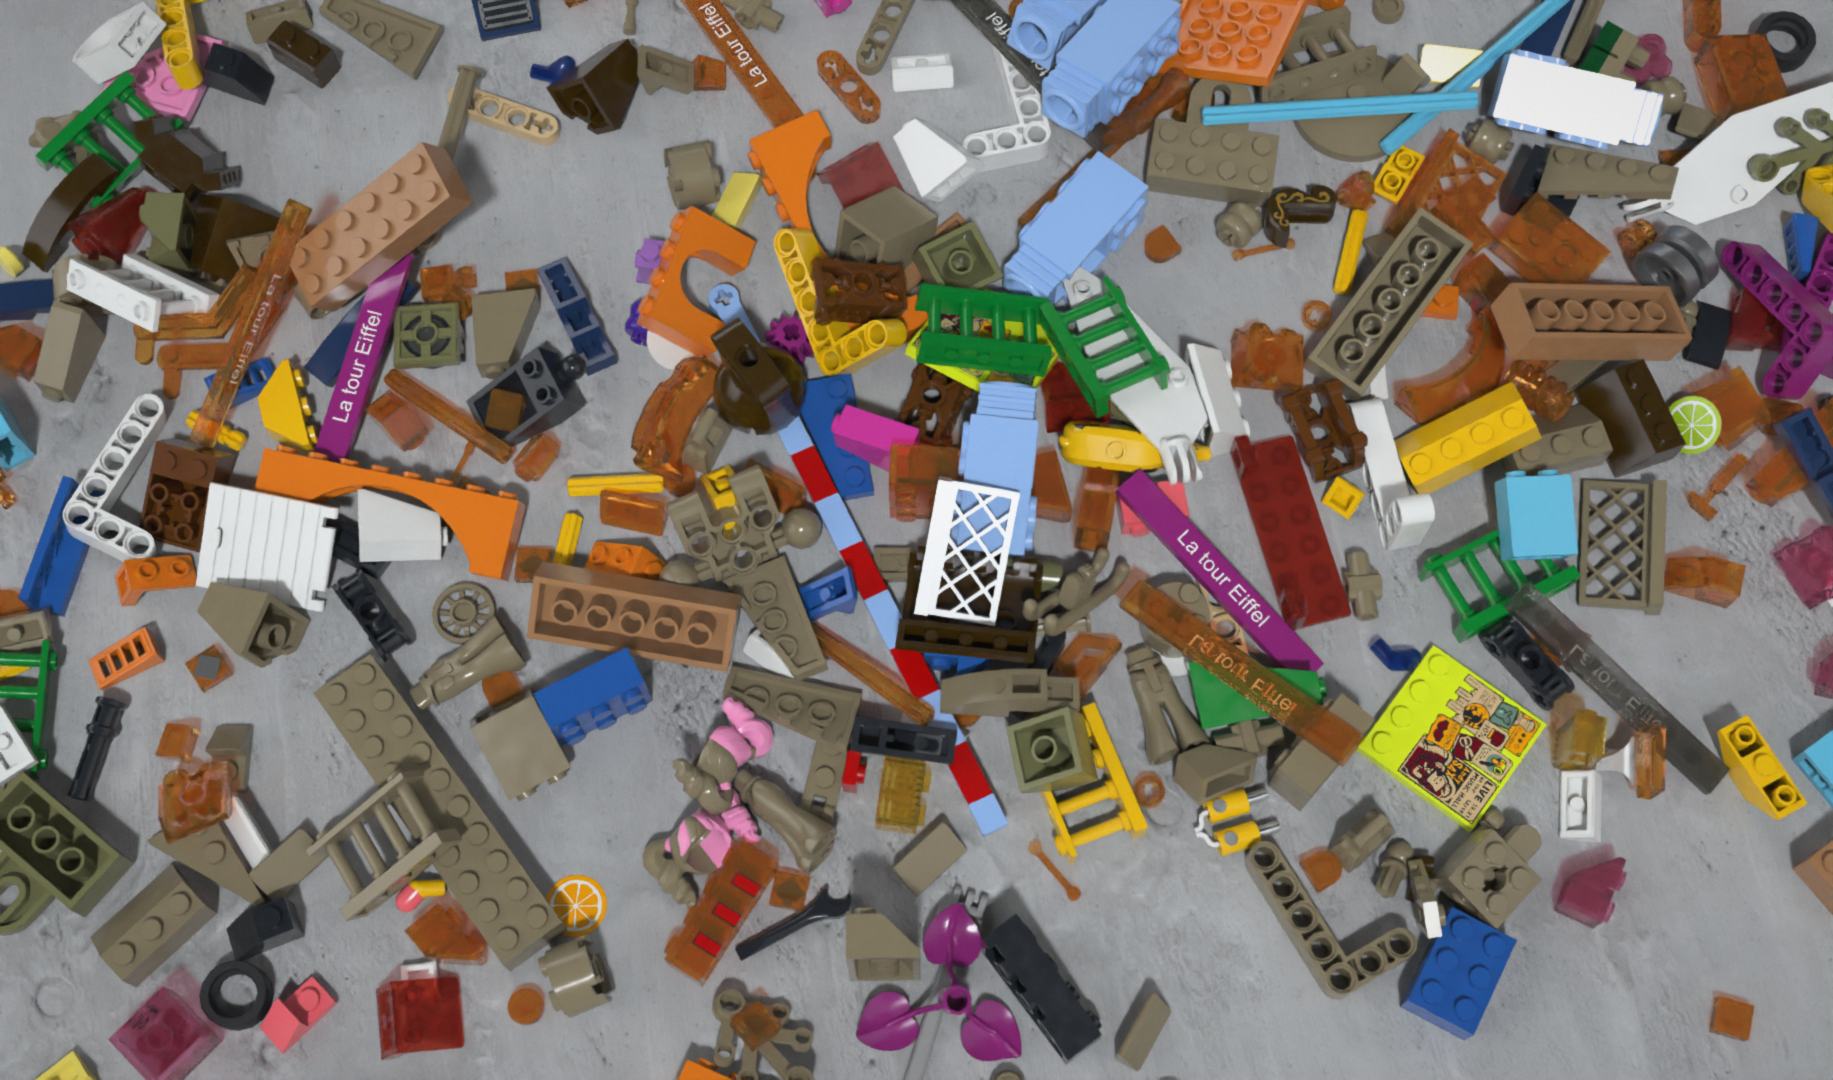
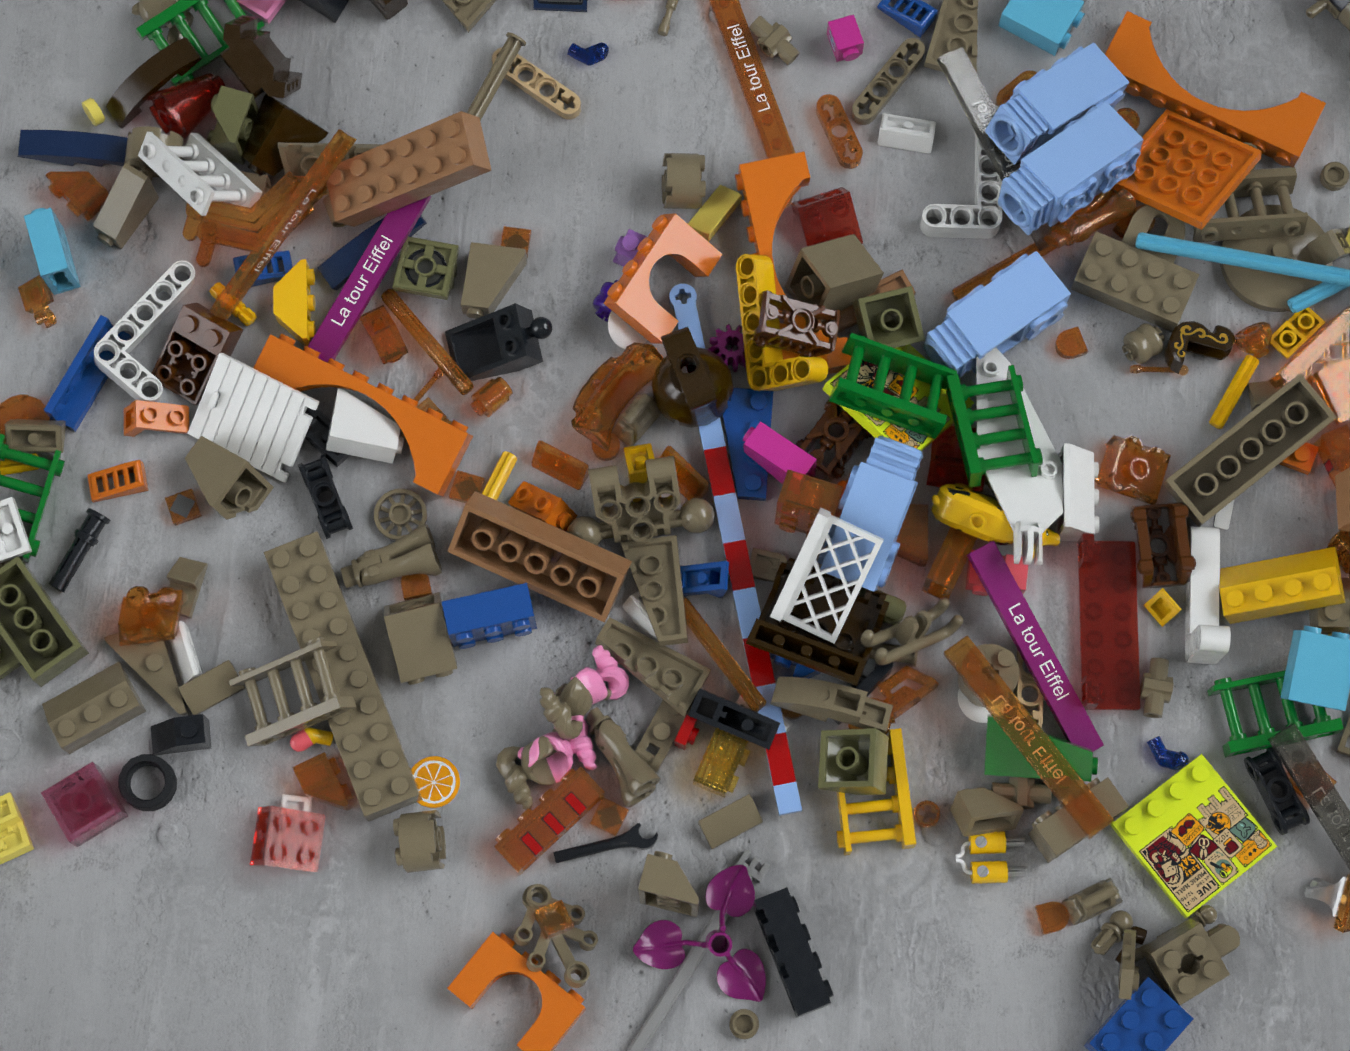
camera: 15 degrees right, 5 degrees up
clear orange slope [155,723,200,763] -> none
coral slope [259,976,338,1053] -> none
clear orange plate [420,264,477,303] -> none
clear orange tile [441,288,472,322] -> none
clear orange slope [485,388,526,432] -> none
clear orange tile [507,988,545,1026] -> none
dark blue slope [536,257,617,376] -> none
dark brown slope [546,38,639,135] -> none
yellow axle [567,473,664,497] -> none
dark tan slope [637,45,695,95] -> none
clear orange slope [692,54,726,91] -> none
white slope [893,119,985,202] -> none
clear orange hinge [1028,842,1081,901] -> none
dark tan slope [1115,993,1171,1071] -> none
dark tan piece [1126,646,1210,766] -> none
dark tan beam [1245,841,1417,1000] -> none
clear orange bush [1301,300,1332,332] -> none
clear orange windscreen [1394,306,1505,425] -> none
clear yellow brick [1551,709,1607,771] -> none
clear pink slope [1554,857,1627,929] -> none
white slope [1560,770,1602,842] -> none

